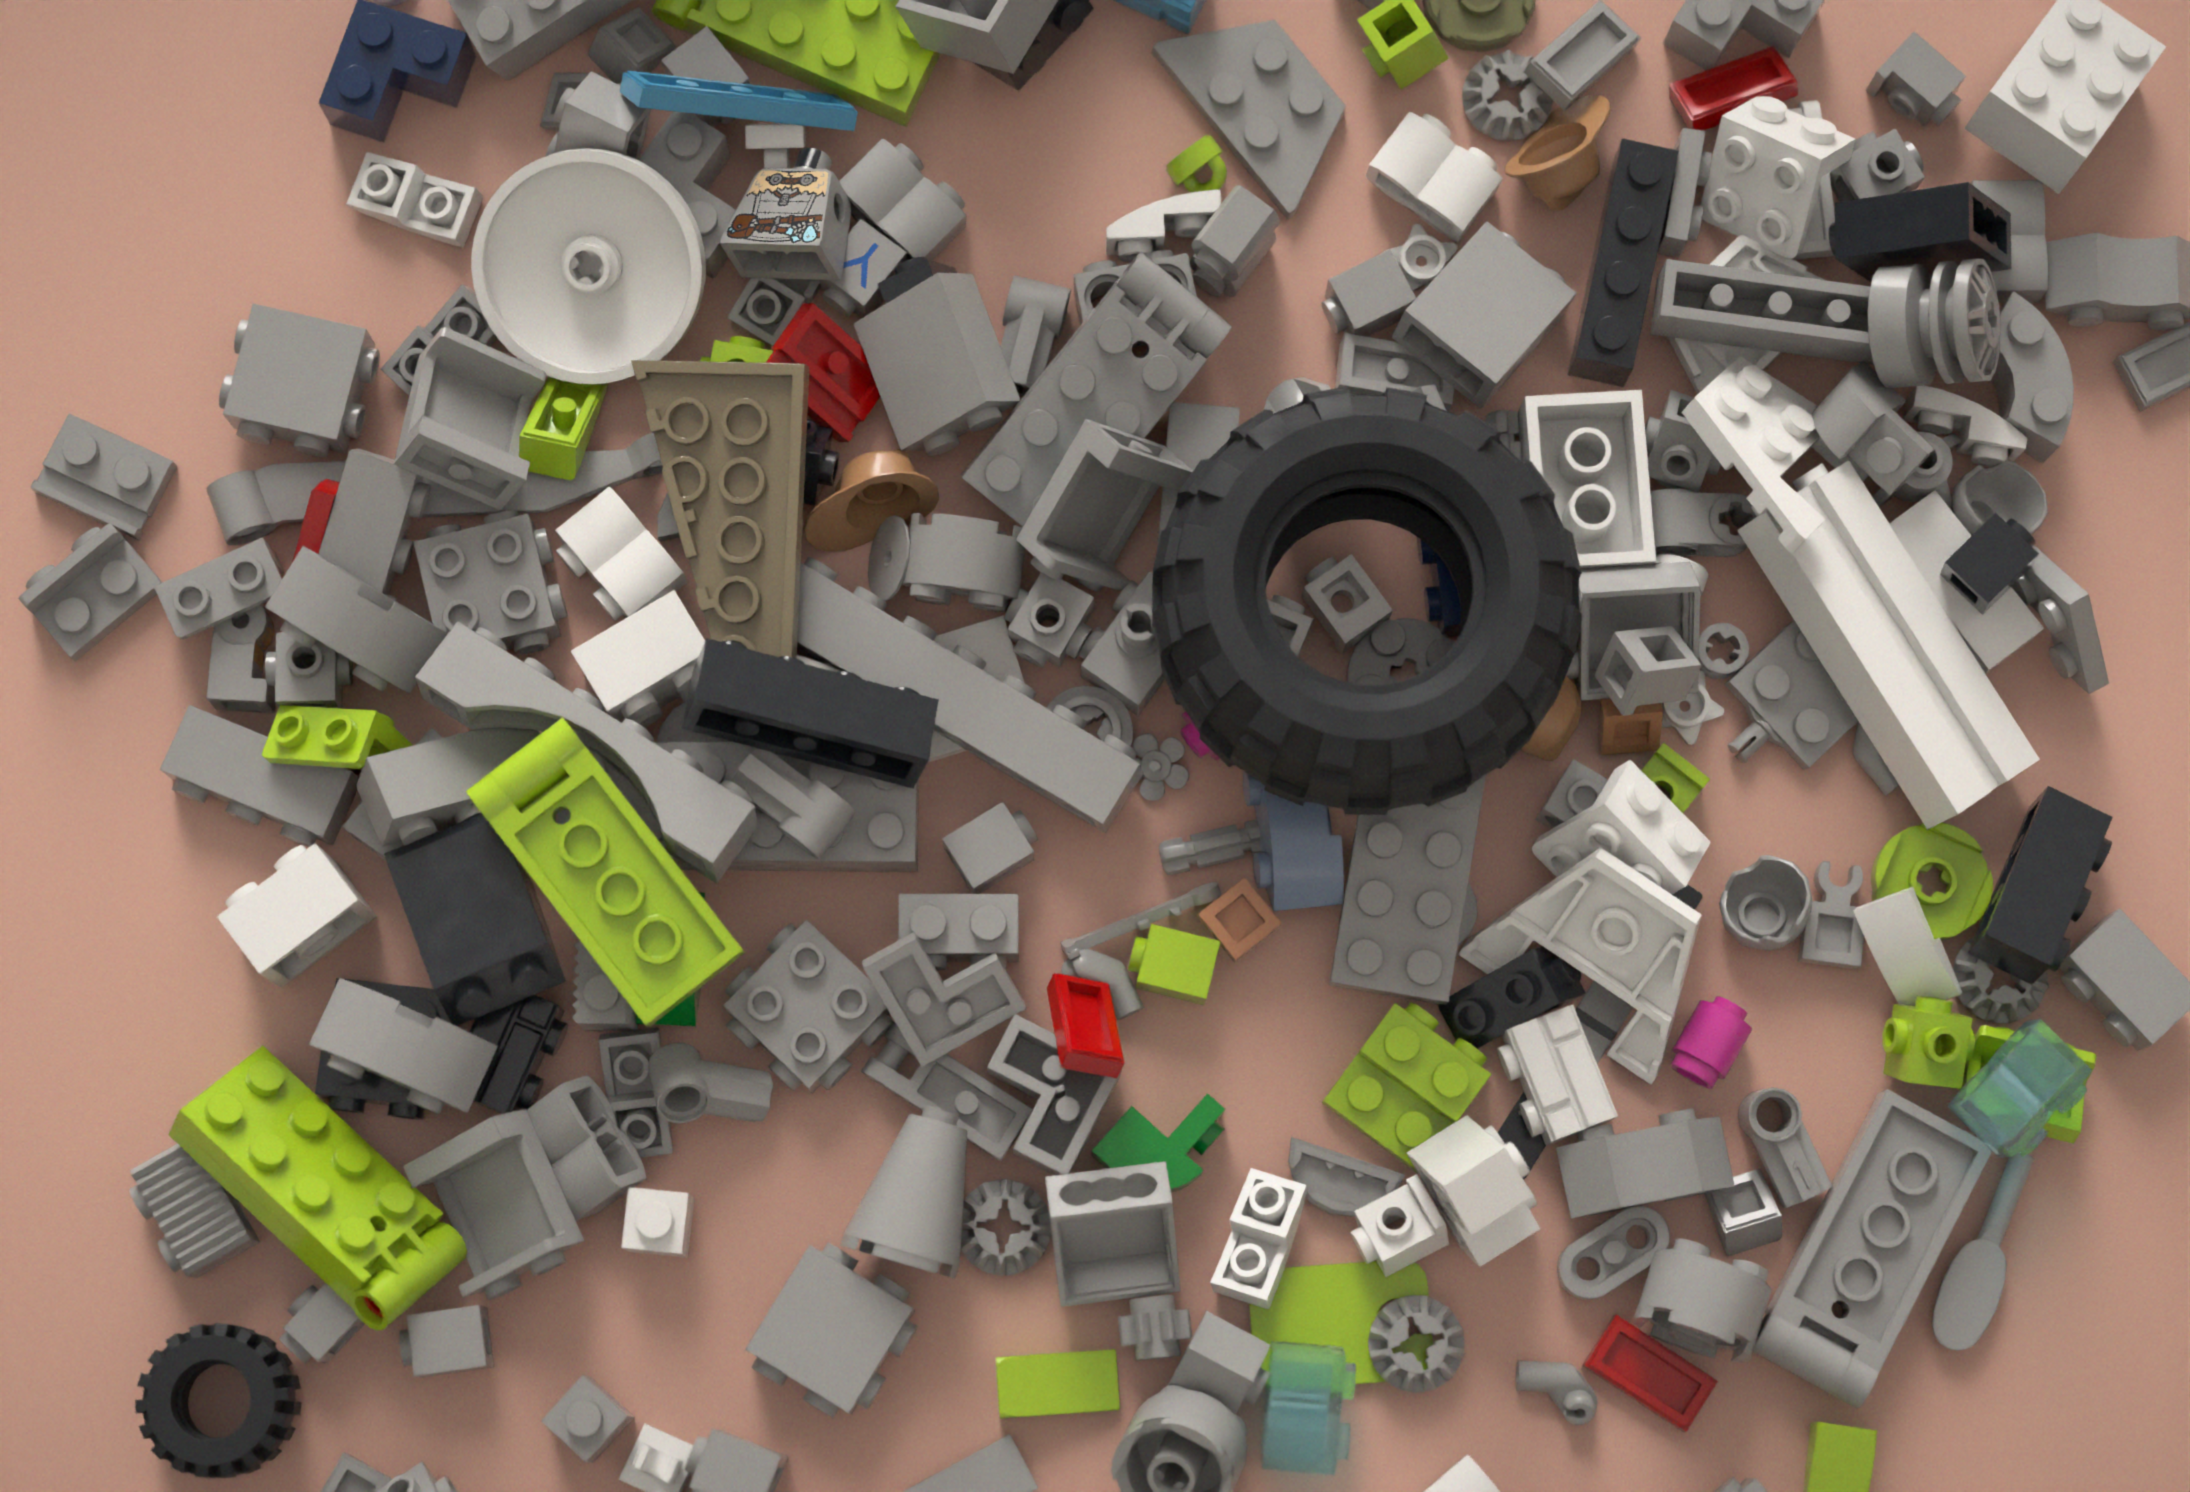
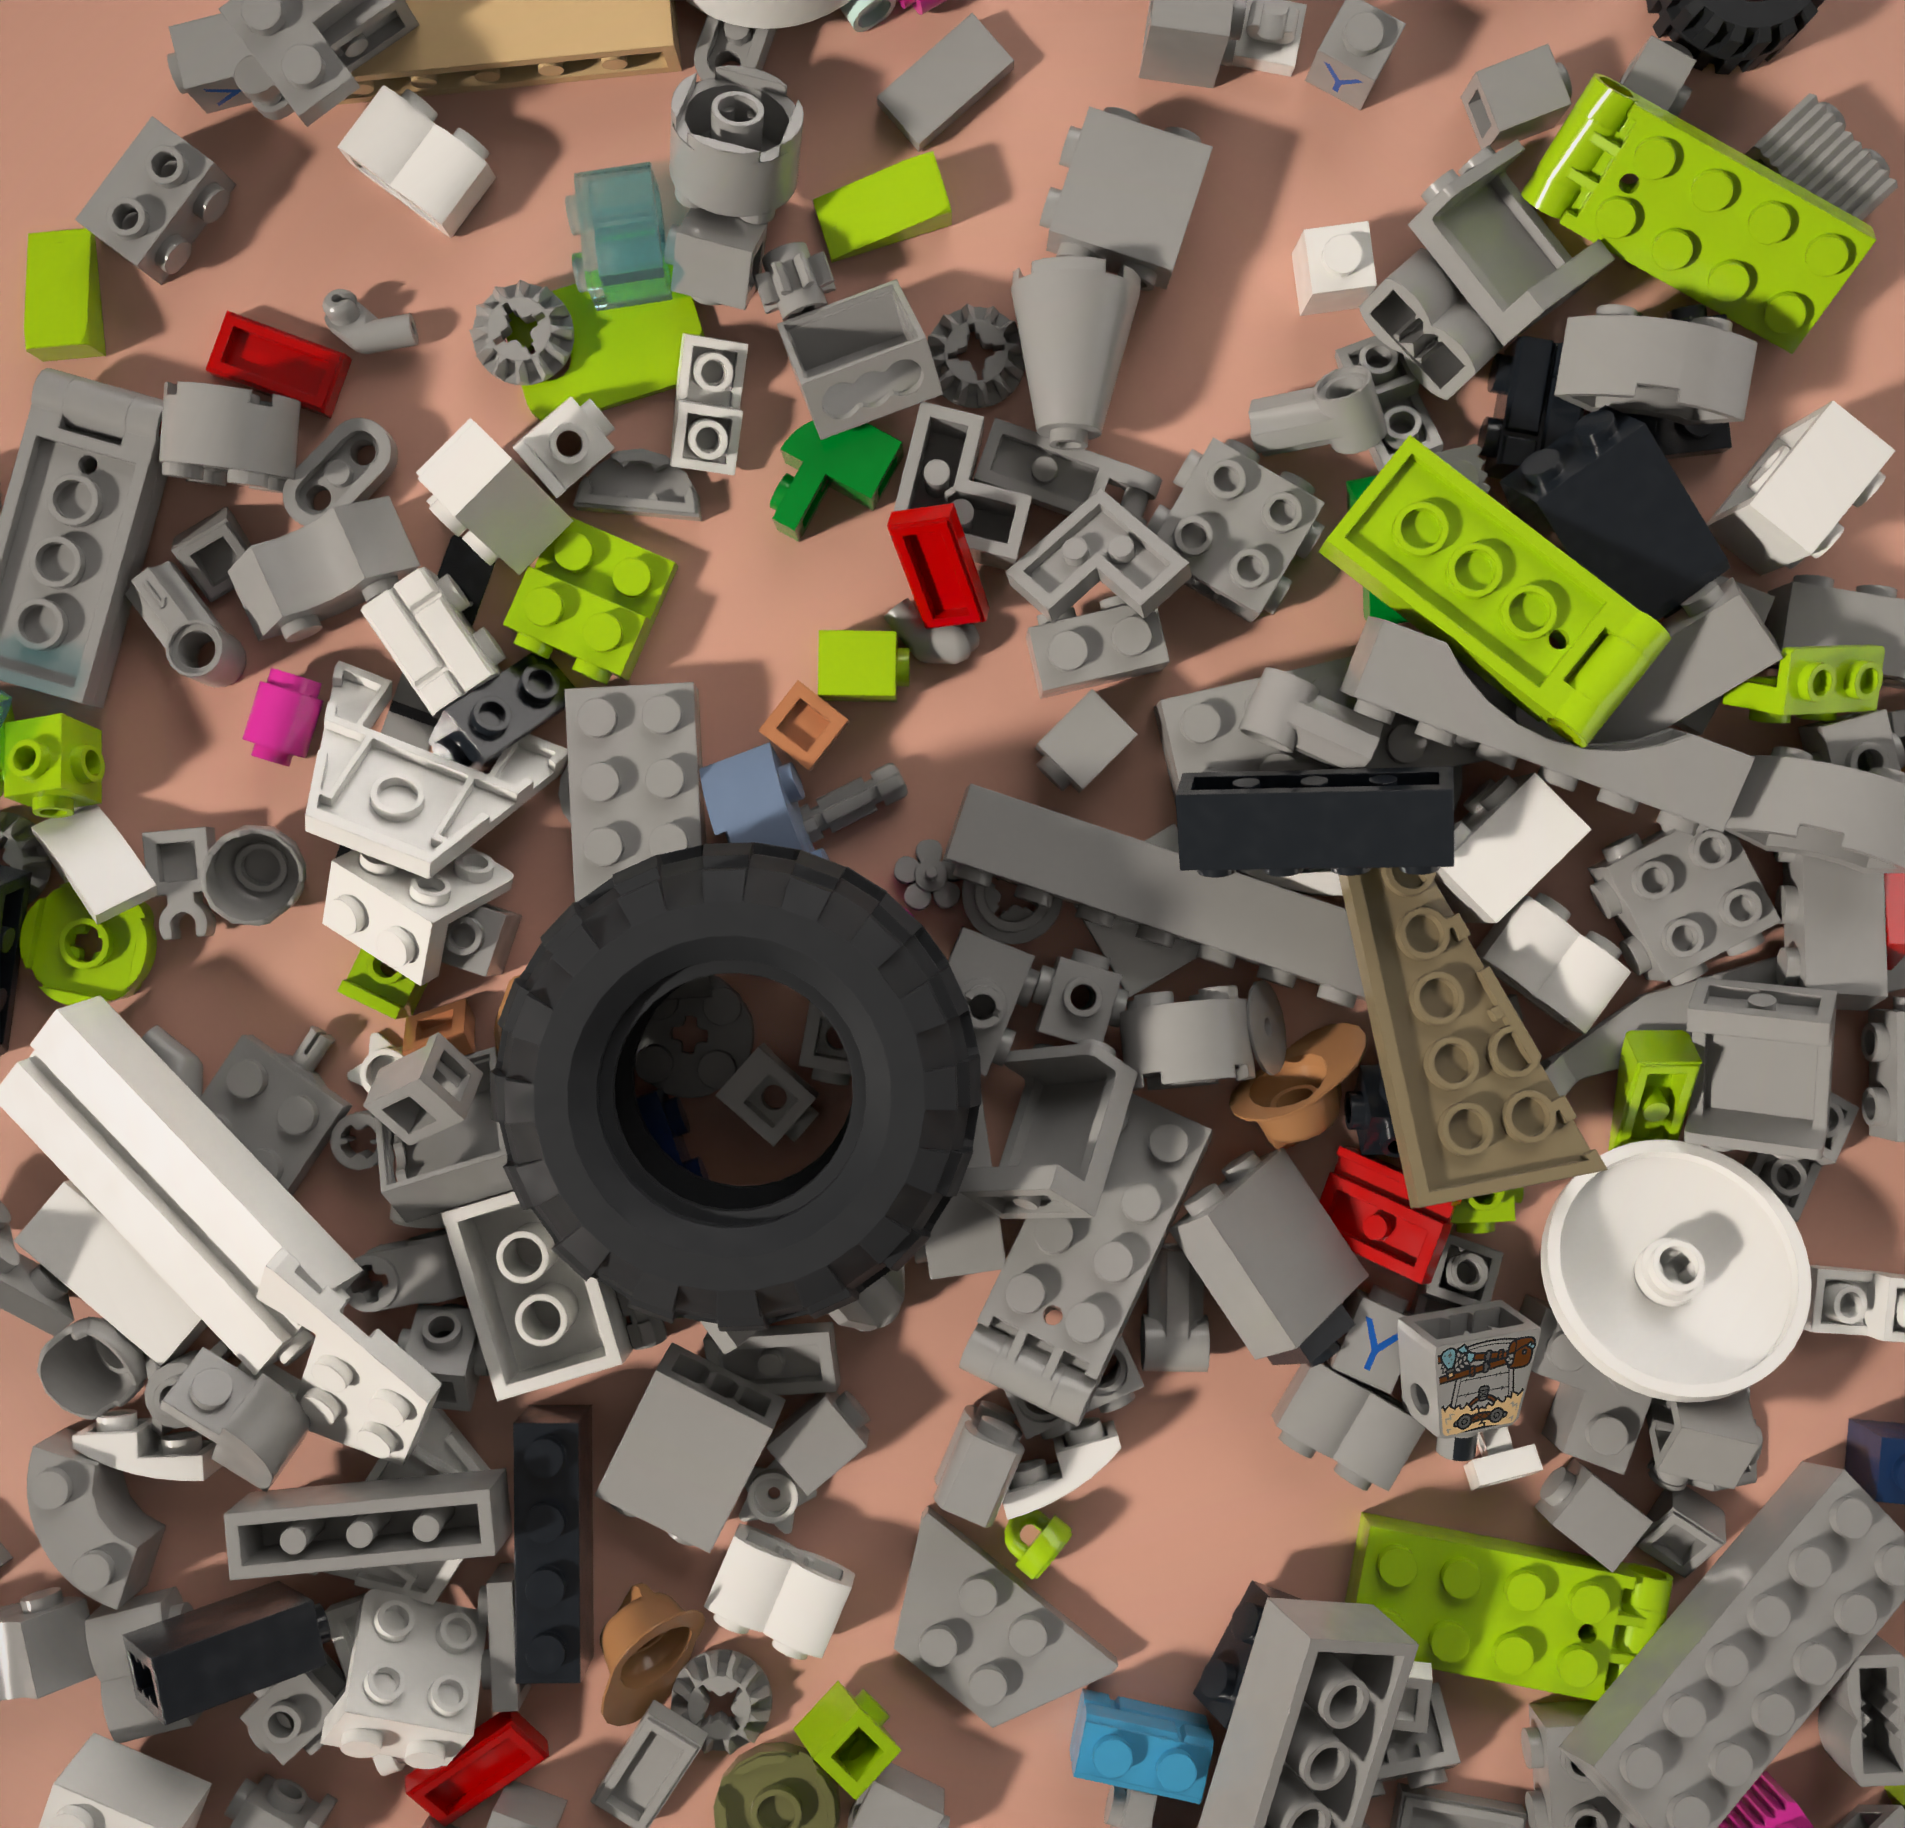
camera: 170 degrees right, 10 degrees up
dark azure tile [620,70,858,131] -> none
light grey piece [1060,882,1221,960] -> none
light grey wheel [1868,259,2001,388] -> none
black brick [1940,513,2039,615] -> none

